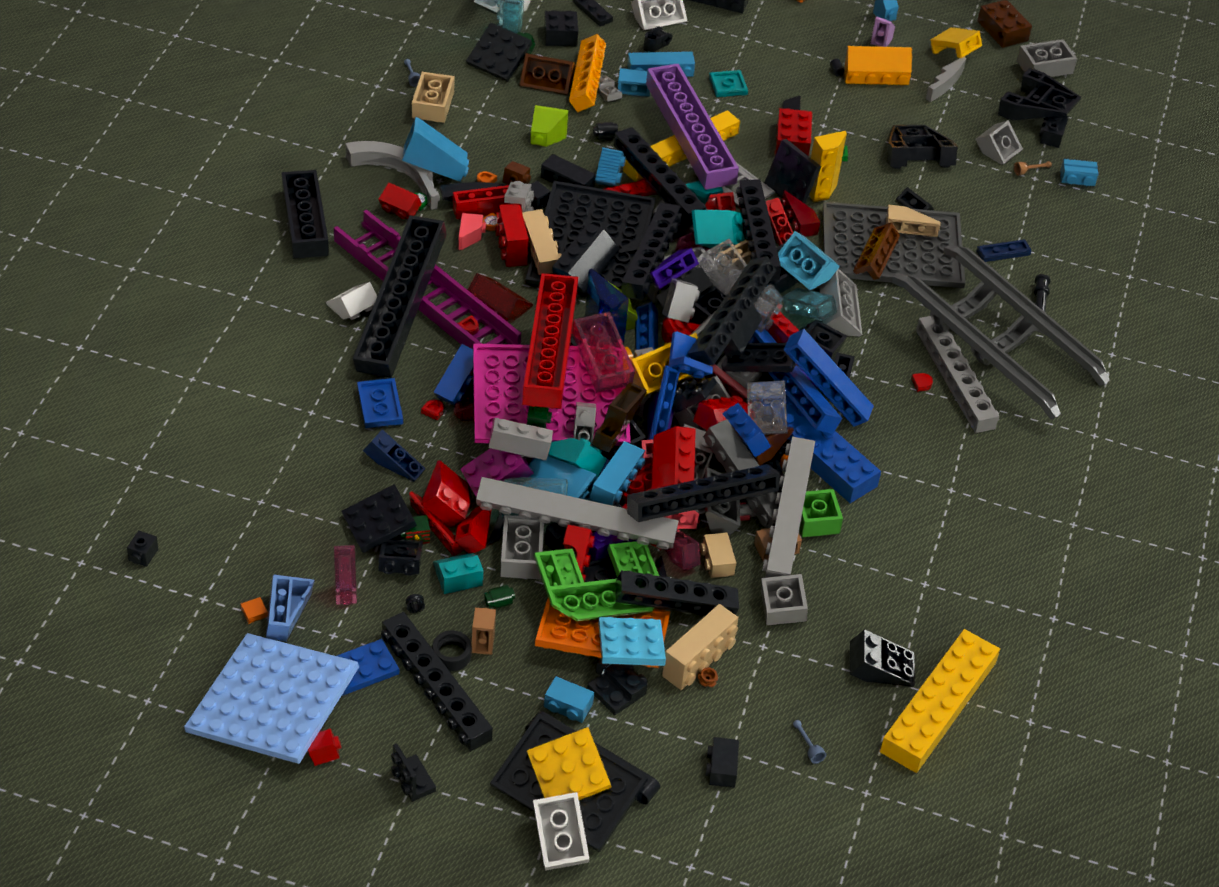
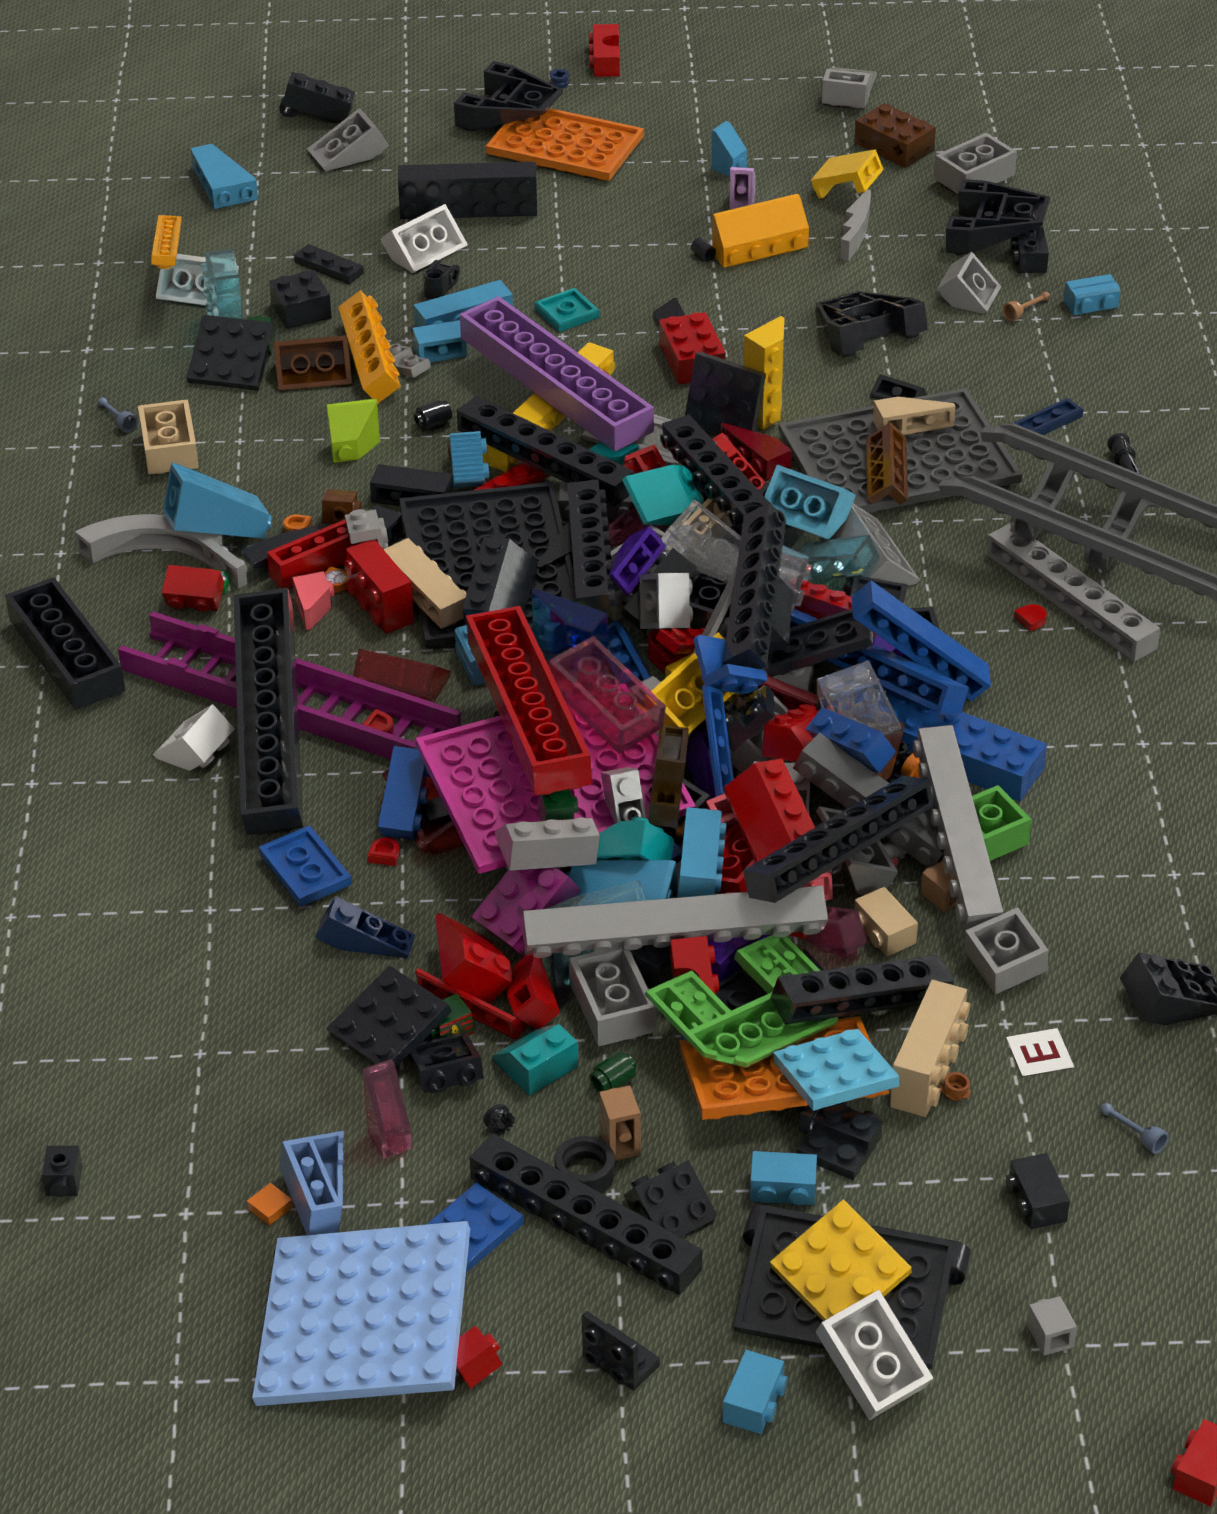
camera: 15 degrees left, 5 degrees down
none -> black bracket [624,1160,716,1237]
none -> dark azure brick [723,1350,788,1434]
none -> white sticker [1006,1028,1074,1076]
none -> light grey brick [1027,1296,1077,1356]

